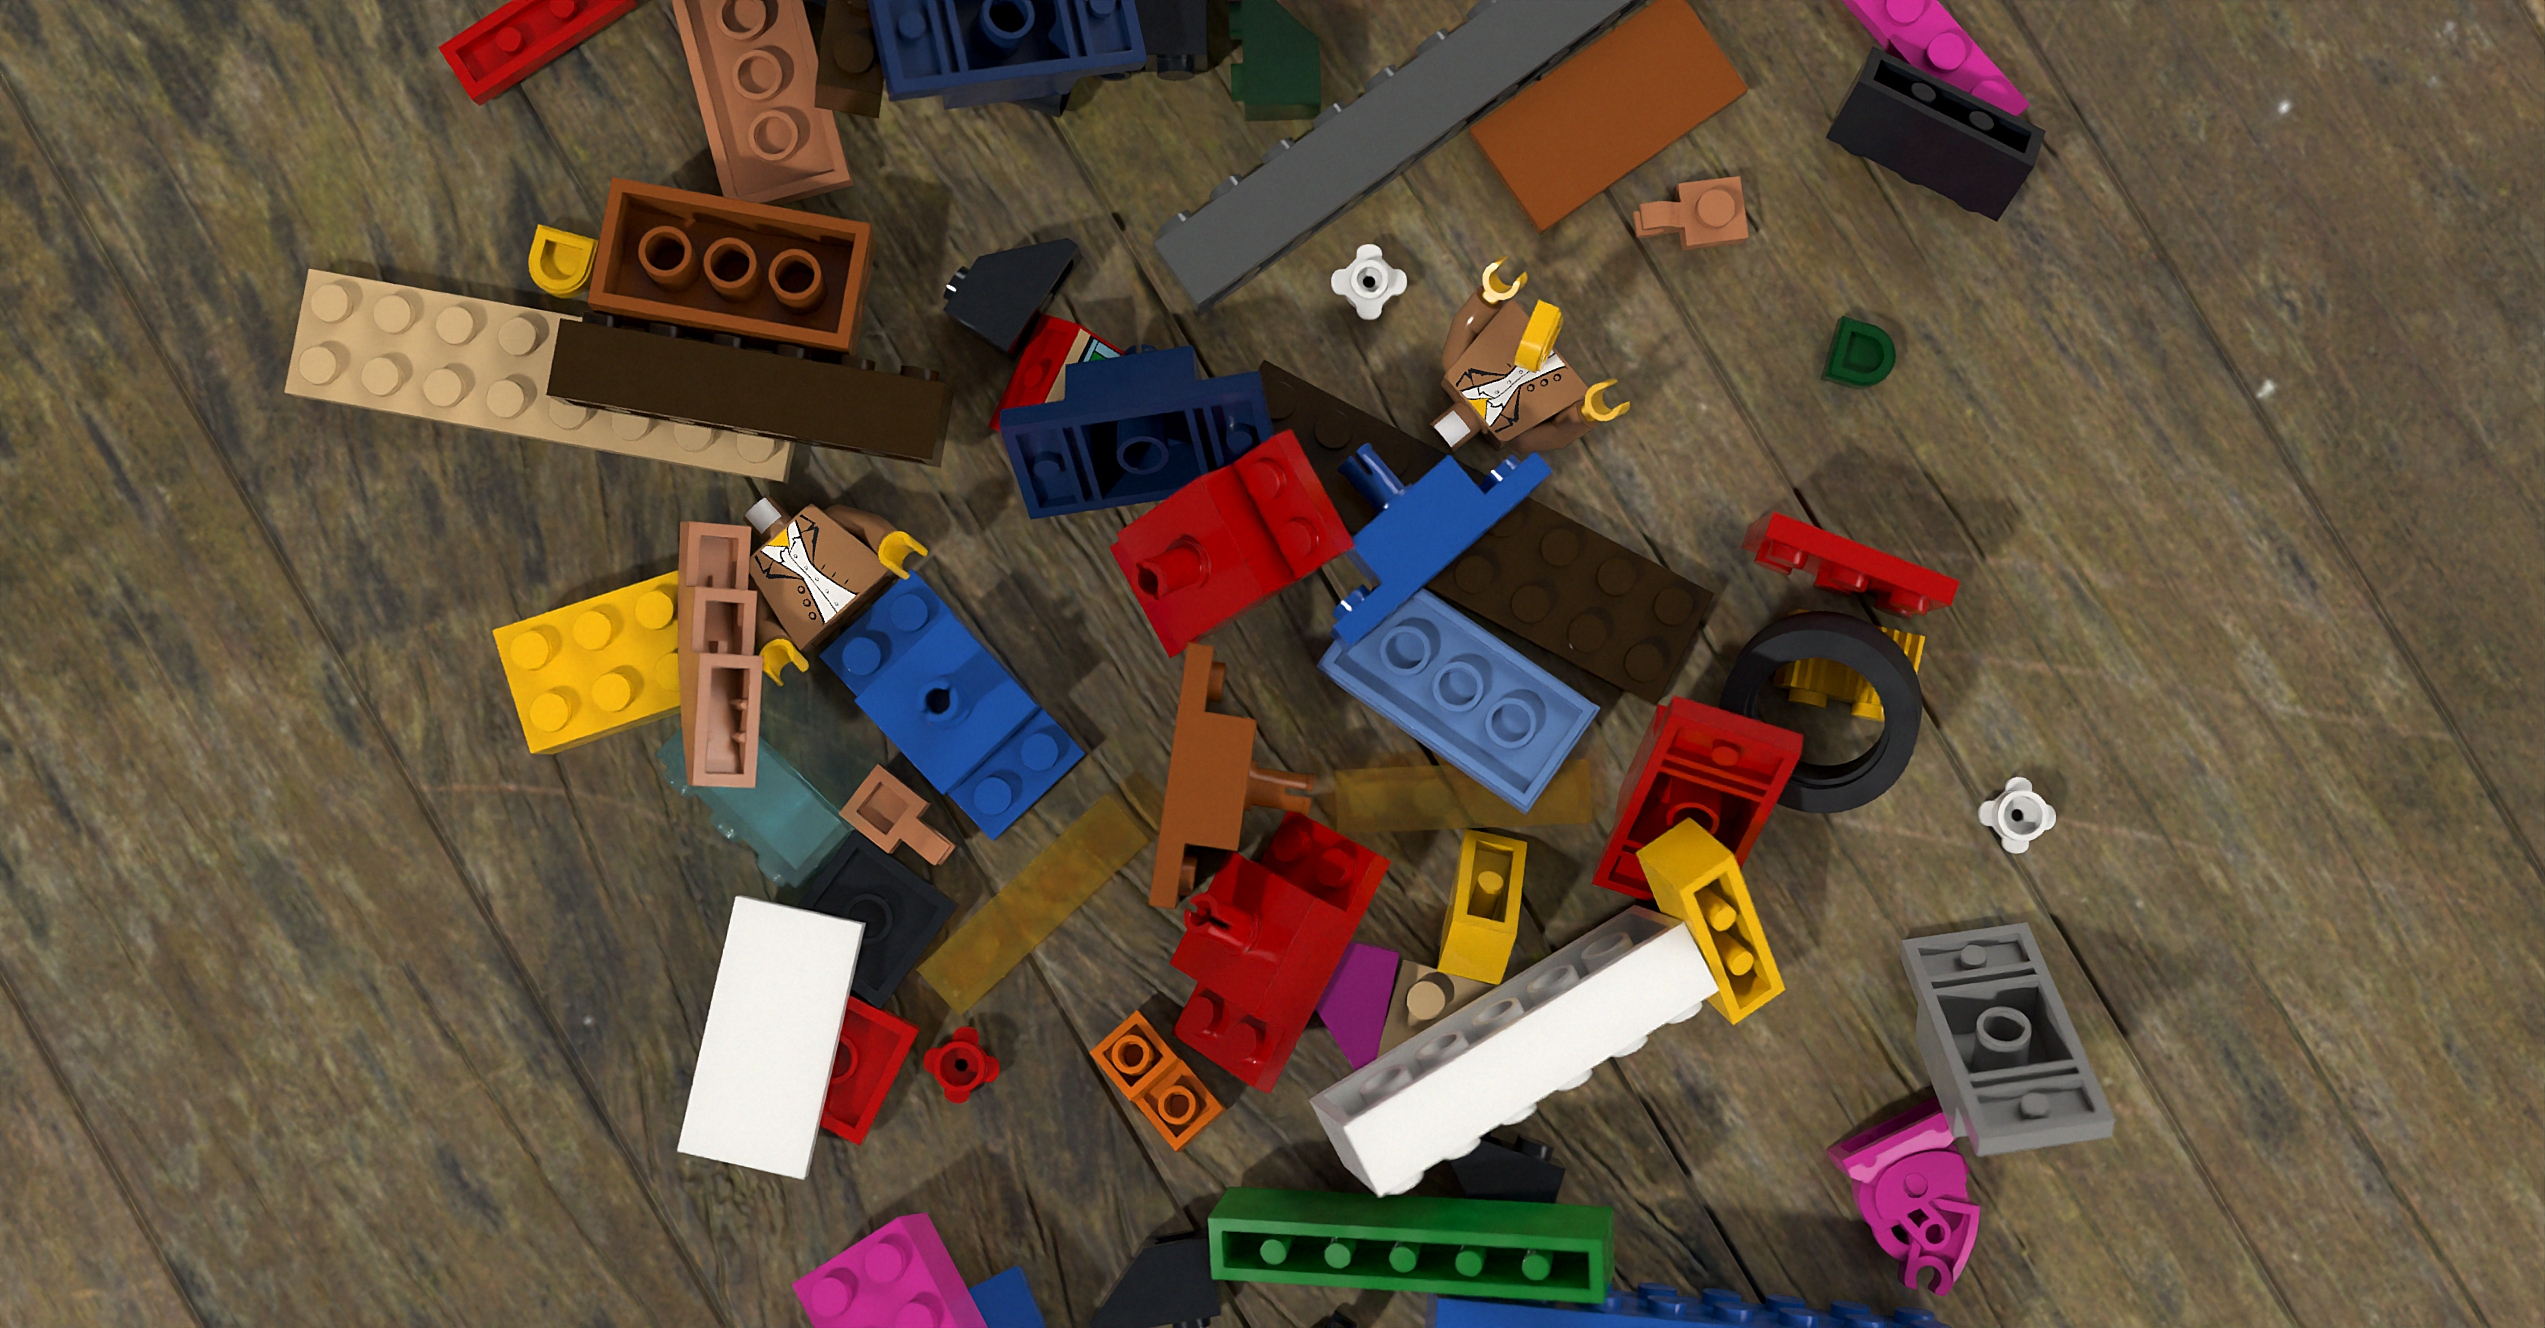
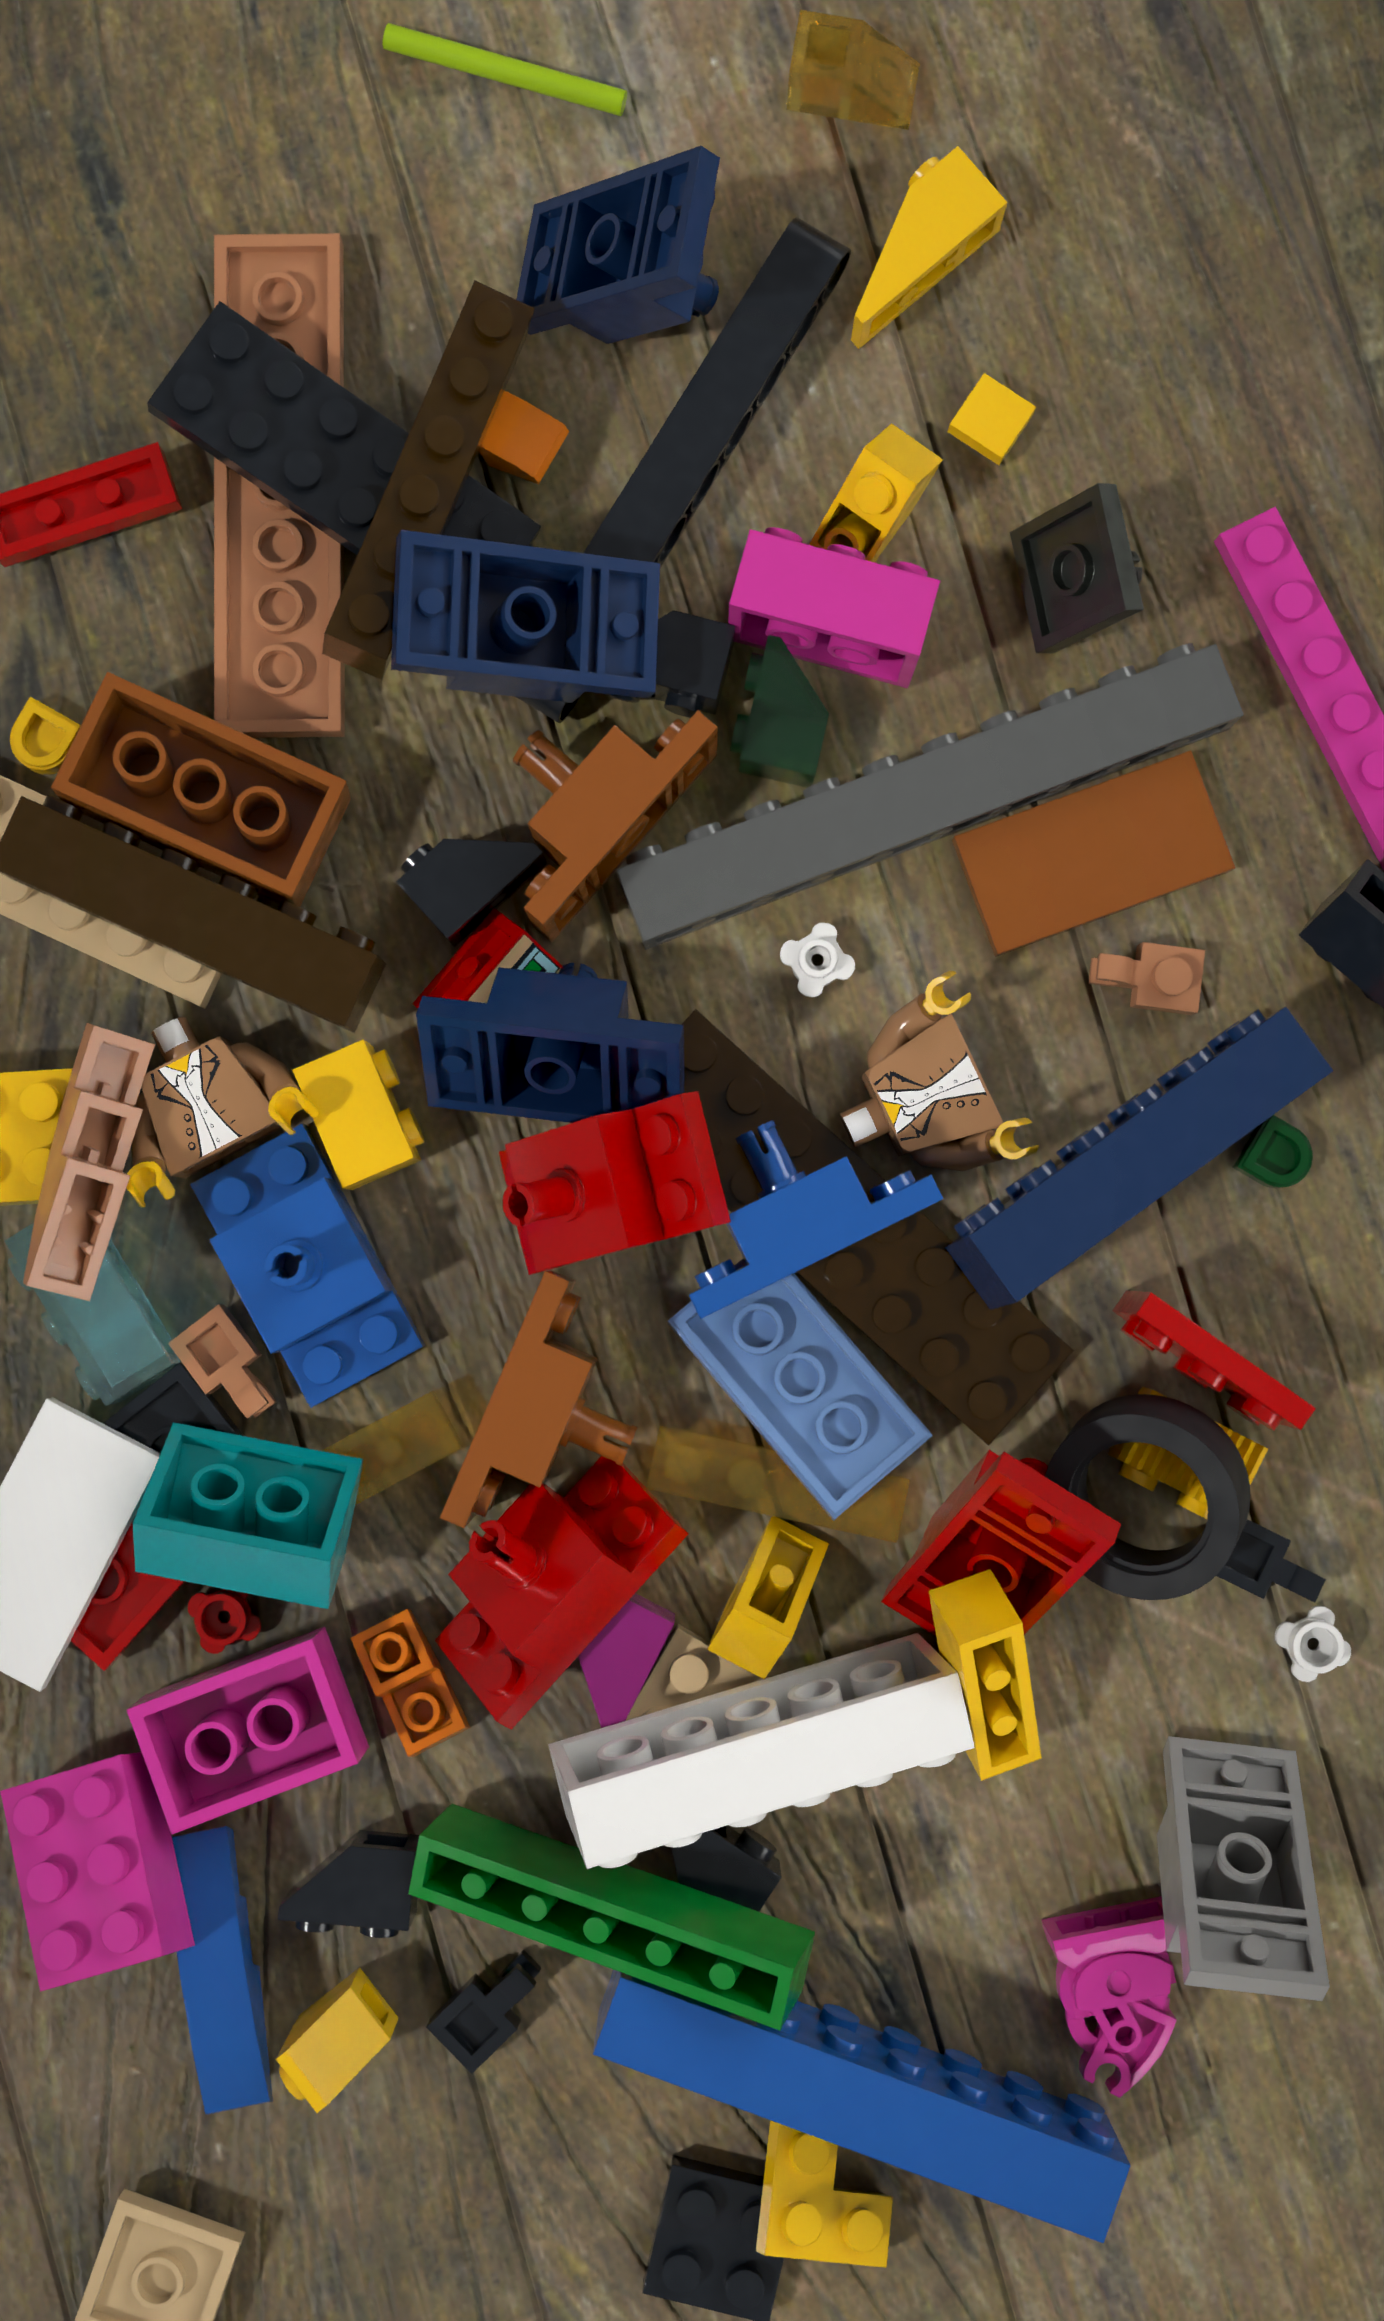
camera: 20 degrees right, 0 degrees up
yellow tile [1514,300,1564,373] -> none
none -> dark pink brick [126,1626,369,1834]
none -> teal slope [133,1422,363,1609]
none -> yellow brick [292,1039,425,1190]
none -> dark orange brick [513,710,718,943]
none -> dark blue brick [945,1007,1333,1310]
none -> black plate [1216,1519,1326,1603]

